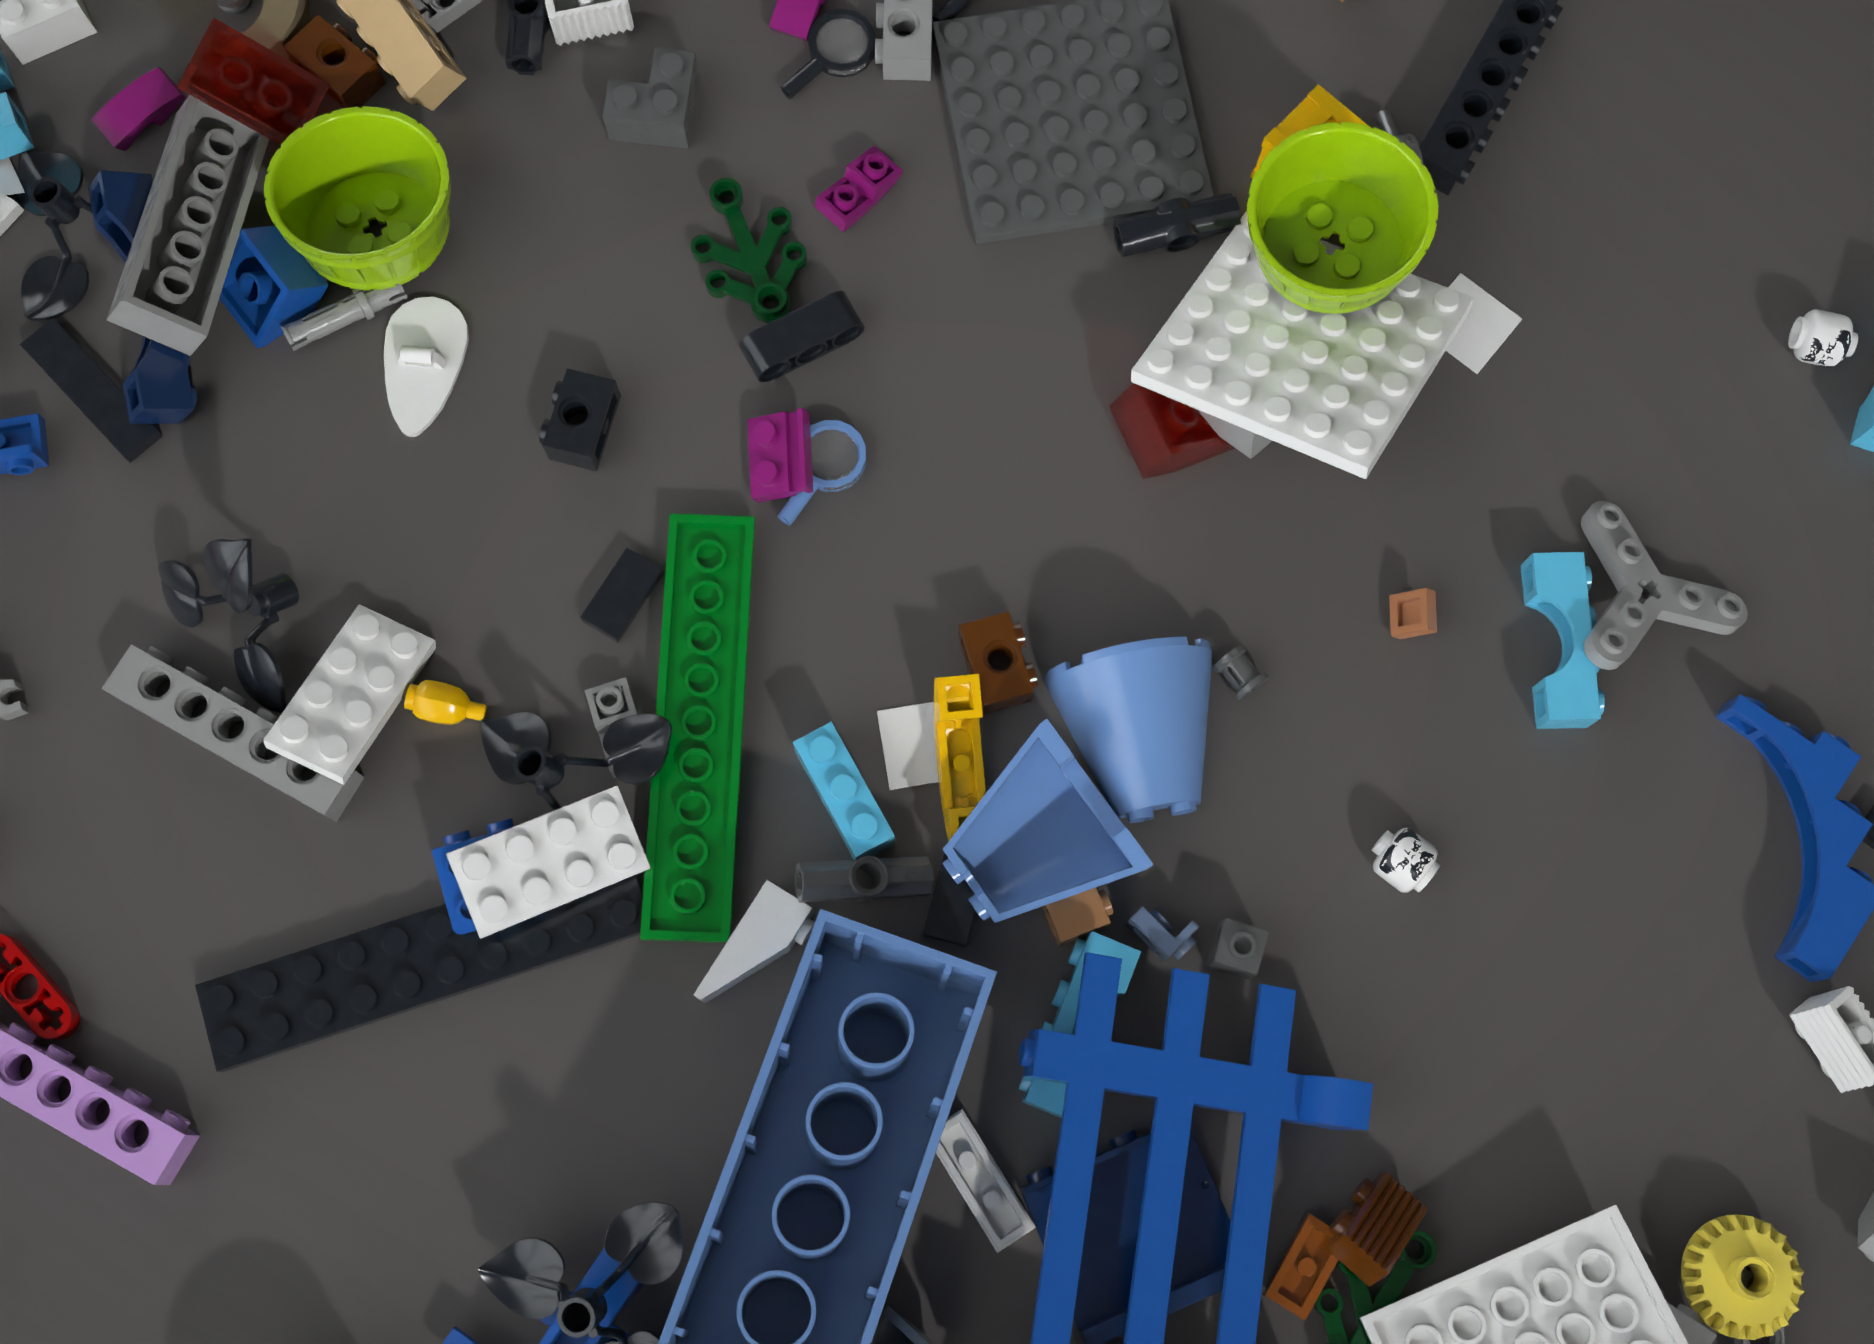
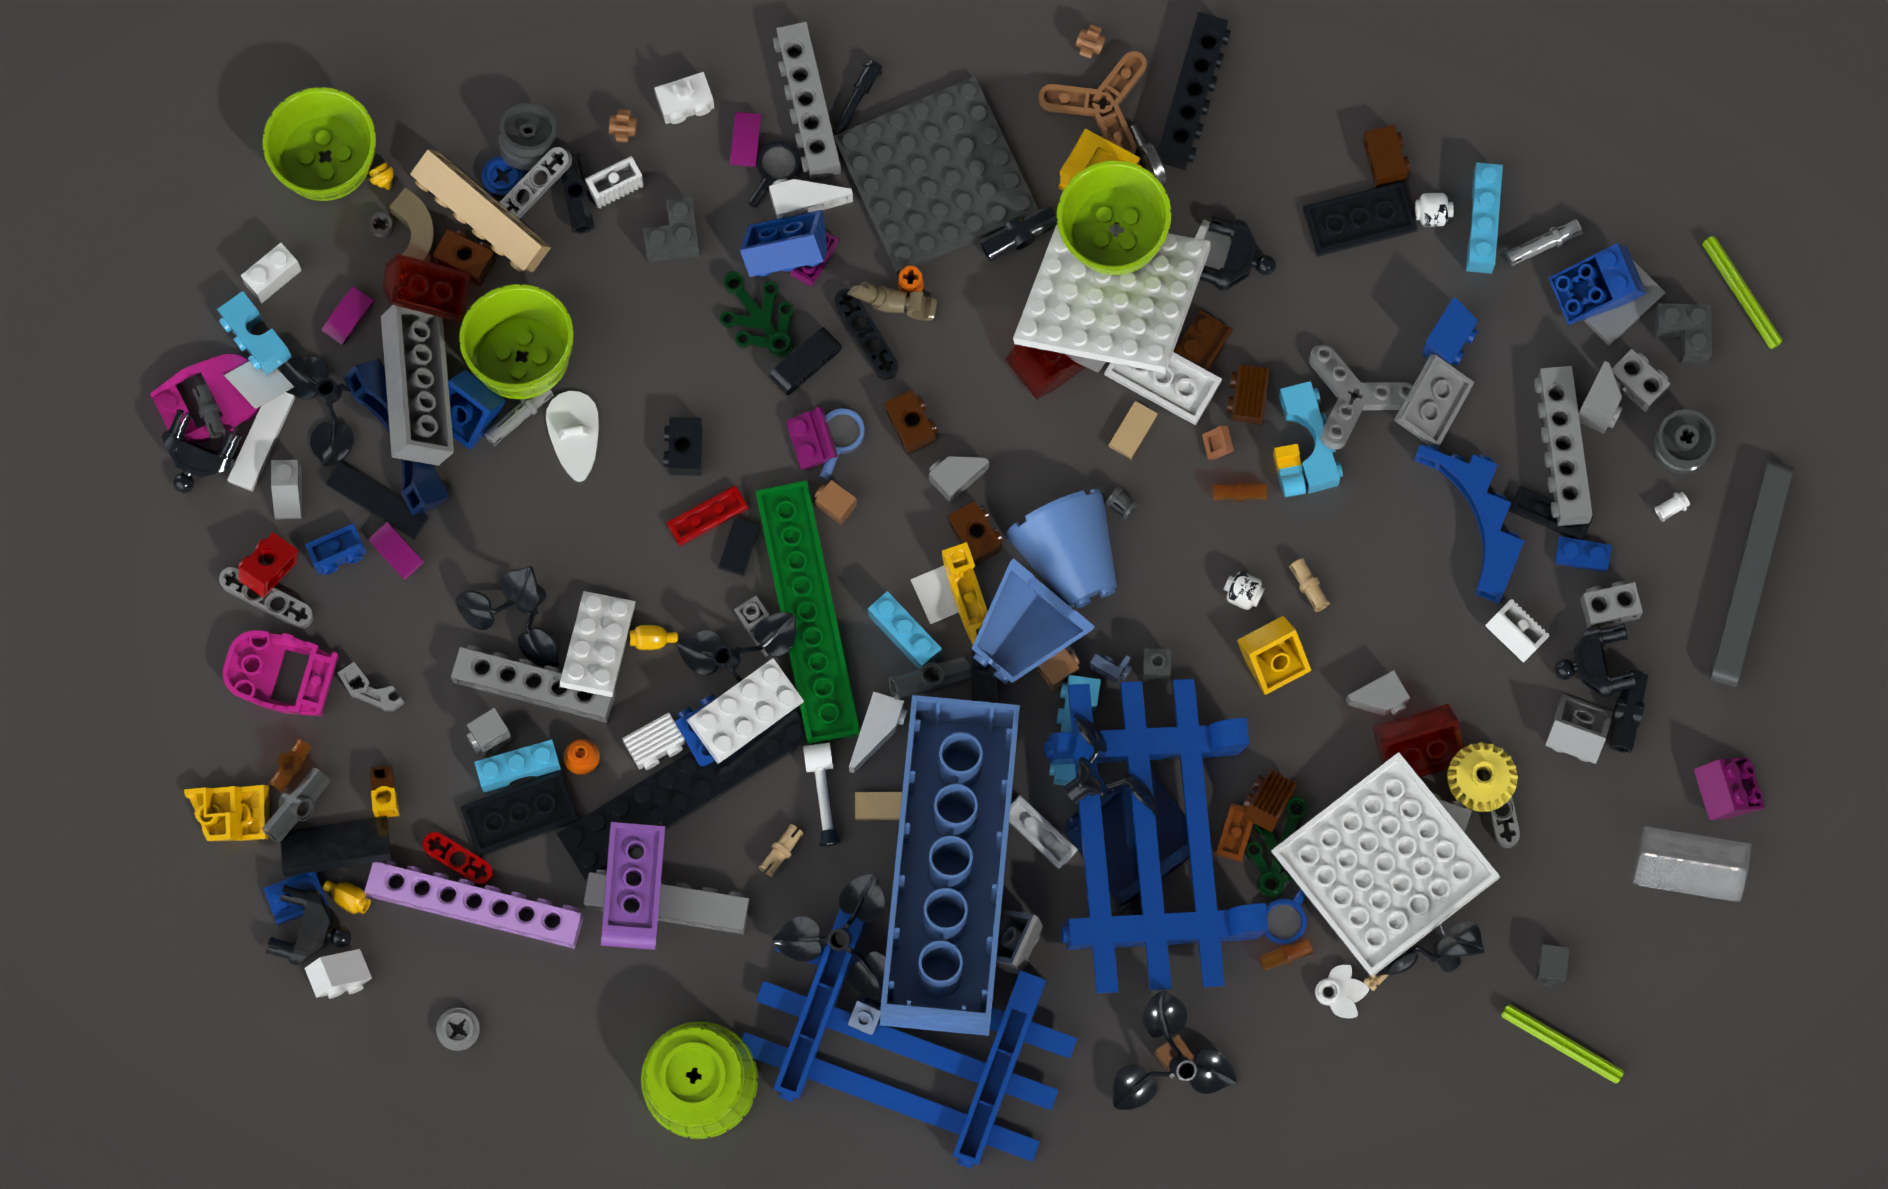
camera: 10 degrees left, 0 degrees up
none -> magenta slope [368,522,424,580]
none -> black tile [460,770,579,857]
none -> light grey brick [466,708,513,758]
none -> medium azure arch [474,739,561,793]
none -> orange cone [563,739,600,775]
none -> light grey brick [583,870,750,935]
none -> medium lavender hinge [601,822,665,950]
none -> white brick [622,713,686,770]
none -> red tile [666,485,749,547]
none -> blue slope [740,210,827,277]
none -> tan pin [759,824,804,877]
none -> white slope [769,179,853,219]
none -> white piece [803,742,841,846]
none -> medium nougat brick [815,480,857,525]
none -> black beam [835,289,898,380]
none -> dark tan piece [847,281,937,321]
none -> tan tile [855,792,902,820]
none -> reddish brown brick [884,389,938,455]
none -> orange bush [898,265,924,297]
none -> light grey slope [929,456,989,503]
none -> medium nougat piece [1039,51,1147,155]
none -> black plant [1064,714,1157,815]
none -> white plate [1104,352,1222,425]
none -> tan tile [1109,401,1158,460]
none -> reddish brown plate [1174,310,1233,371]
none -> black connector [1199,215,1276,291]
none -> clear orange pin [1212,482,1267,502]
none -> reddish brown brick [1227,364,1270,425]
none -> yellow slope [1237,616,1312,695]
none -> leg [1273,444,1306,498]
none -> tan pin [1289,558,1330,612]
none -> black tile [1303,181,1418,257]
none -> light grey slope [1346,670,1410,716]
none -> reddish brown brick [1362,125,1410,188]
none -> clear red slope [1373,704,1463,777]
none -> light grey tile [1394,354,1475,448]
none -> blue slope [1422,297,1479,366]

